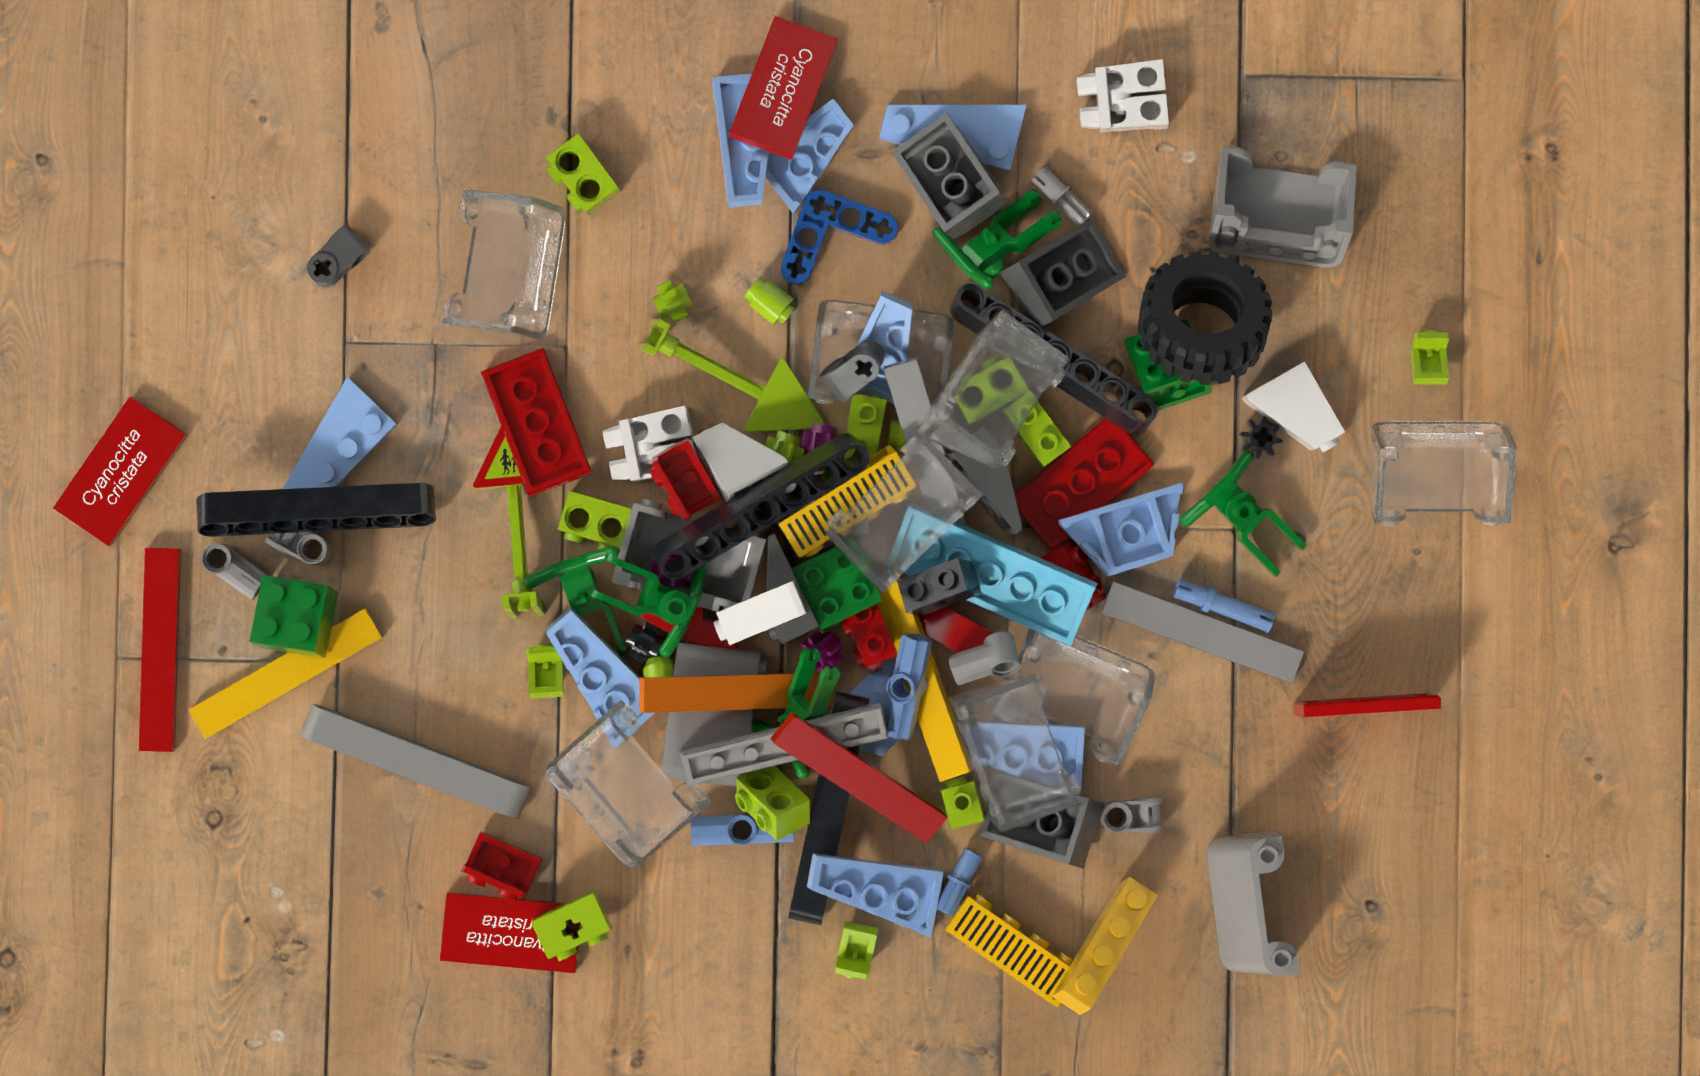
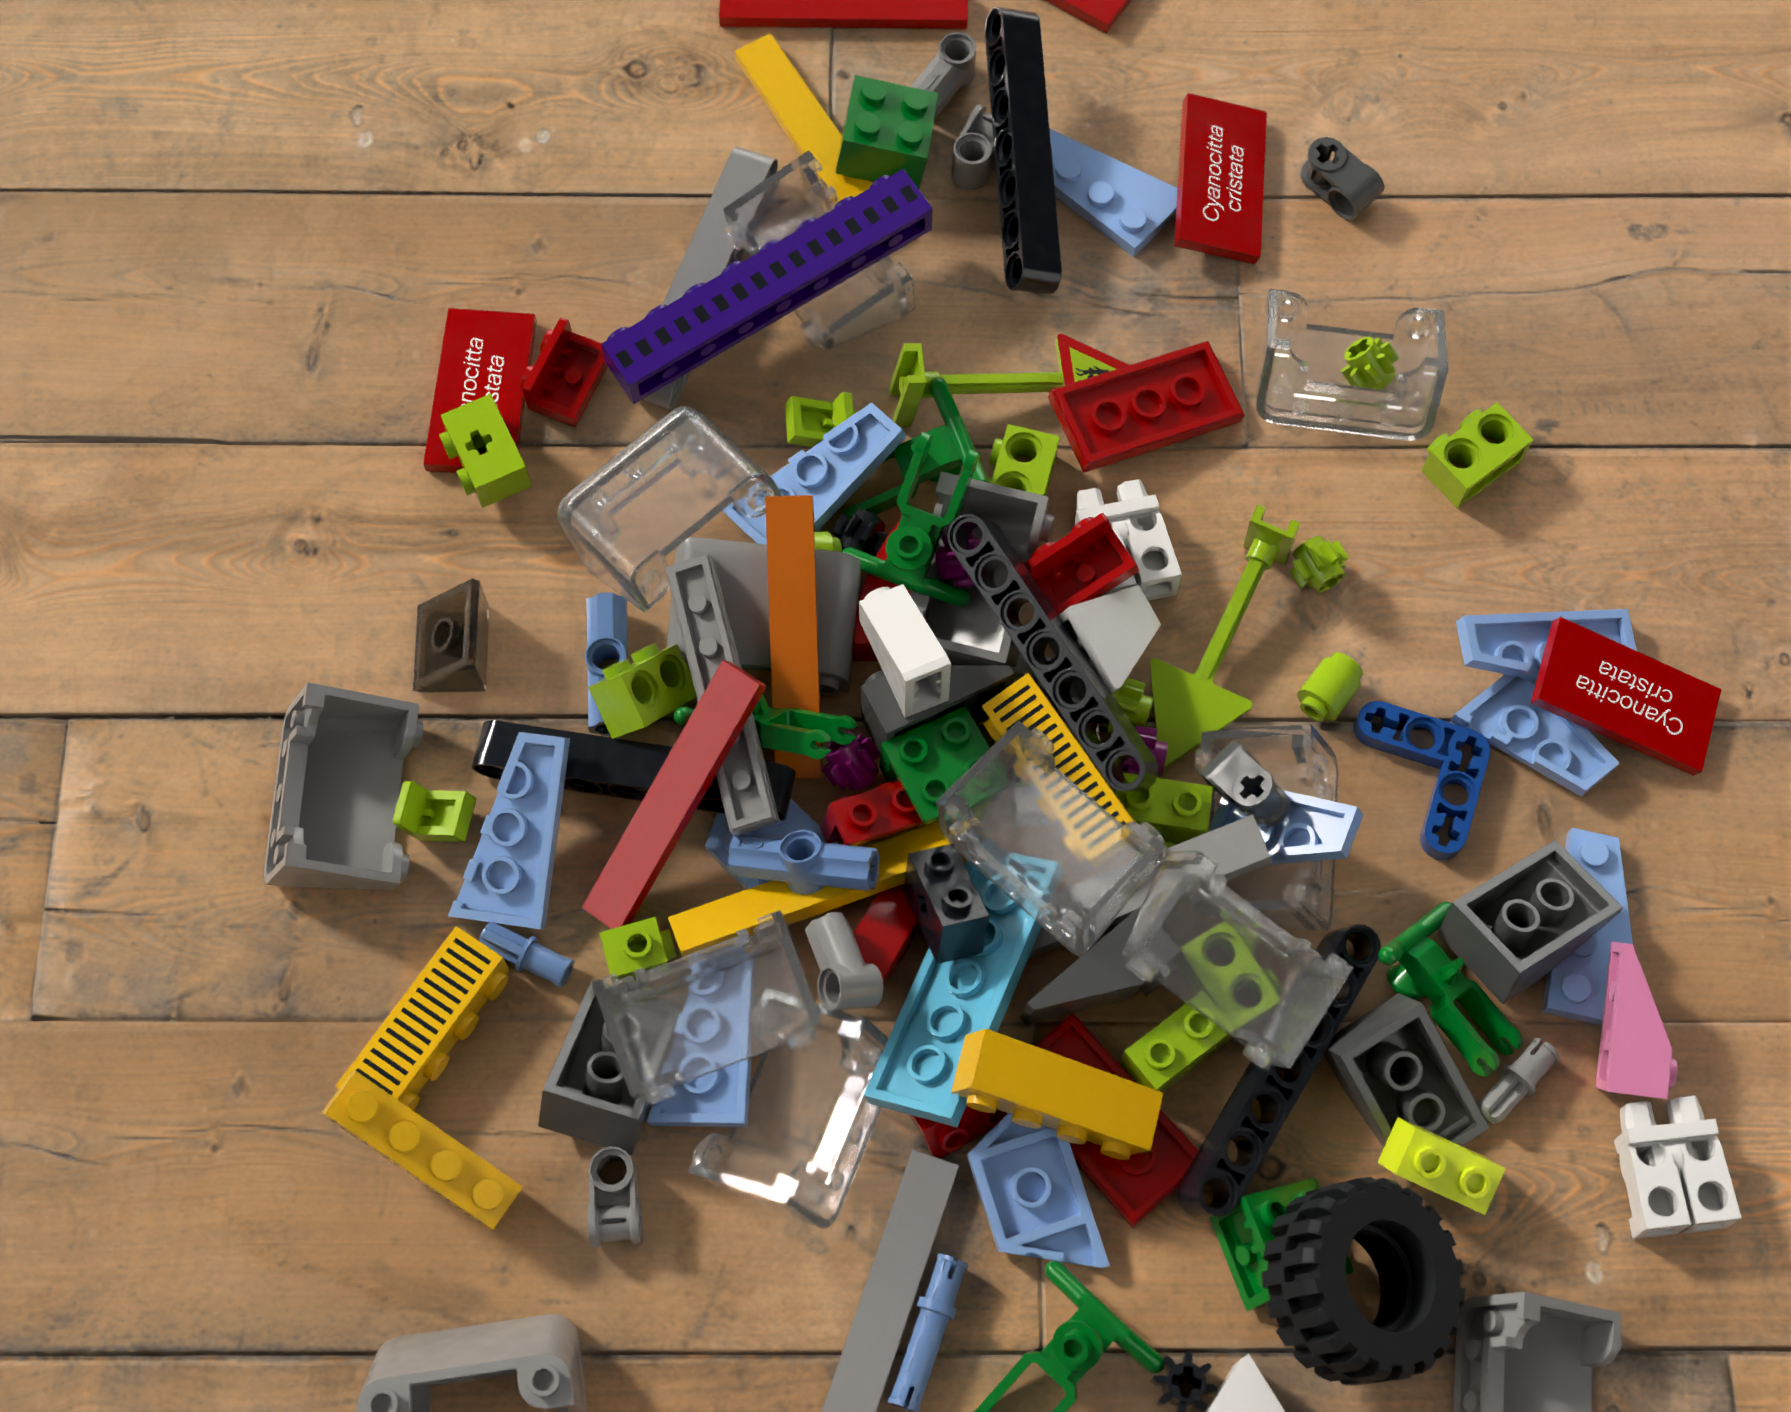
camera: 90 degrees right, 20 degrees down
none -> light grey windscreen [264,682,423,890]
none -> clear smoke slope [413,578,489,693]
none -> dark purple brick [601,169,933,404]
none -> clear windscreen [723,150,916,350]
none -> yellow brick [951,1028,1163,1160]
none -> red tile [1174,93,1267,264]
none -> lime gear [1341,337,1399,392]
none -> neon yellow brick [1377,1117,1506,1215]
none -> bright pink slope [1595,941,1678,1099]

